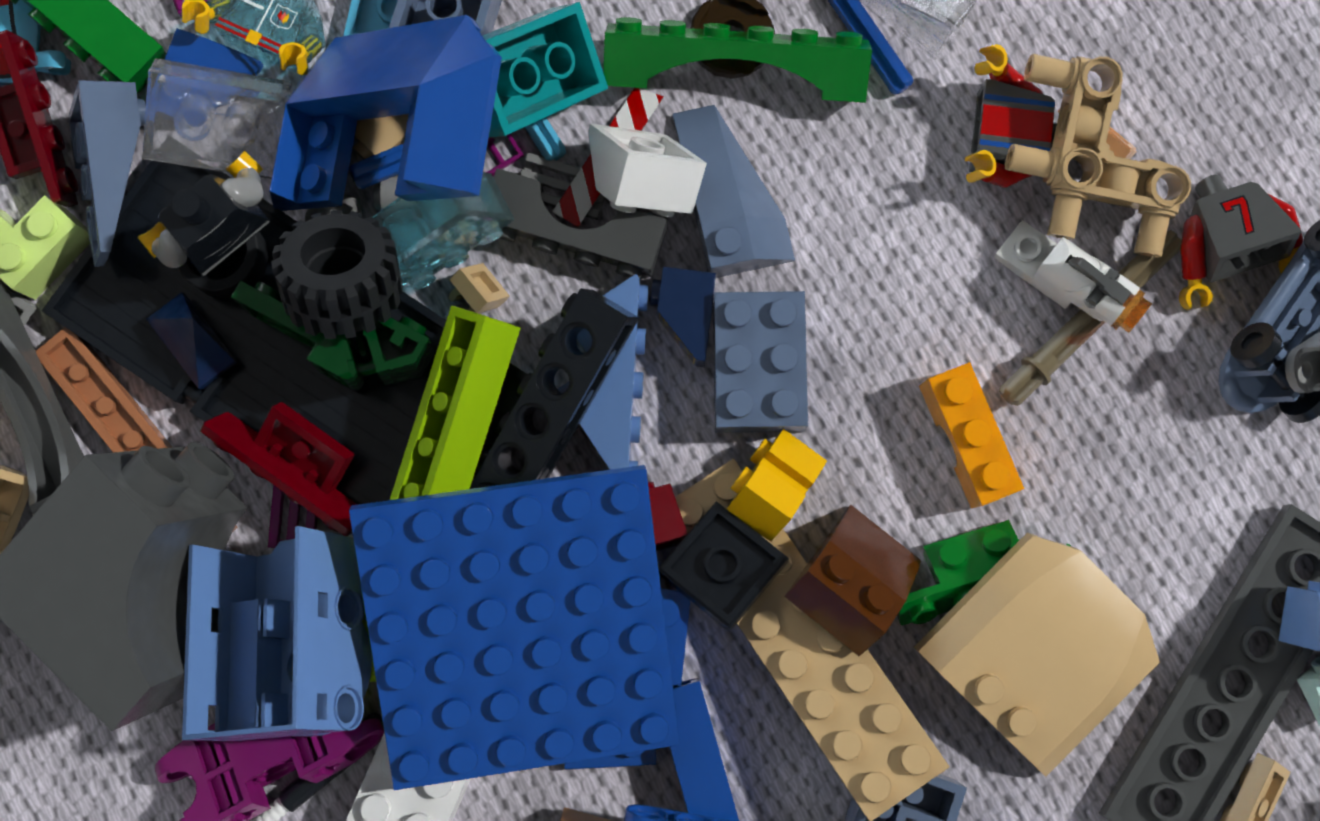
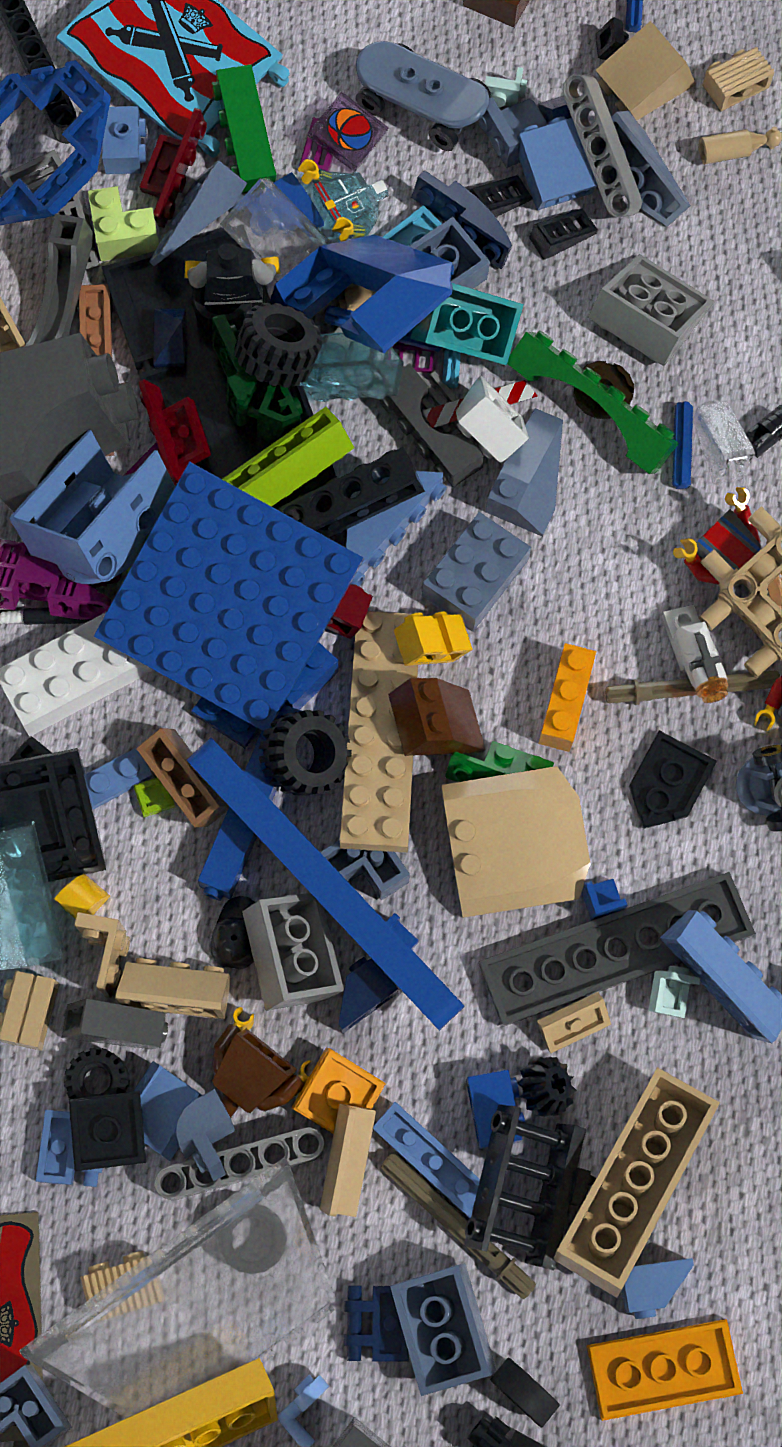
camera: 30 degrees right, 10 degrees down
tan tile [448,263,510,314] -> none
dark blue slope [650,267,716,367] -> none
black tile [658,501,789,632] -> none
none -> black tyre [259,710,352,796]
none -> blue panel [581,879,628,921]
none -> black tile [629,730,717,829]

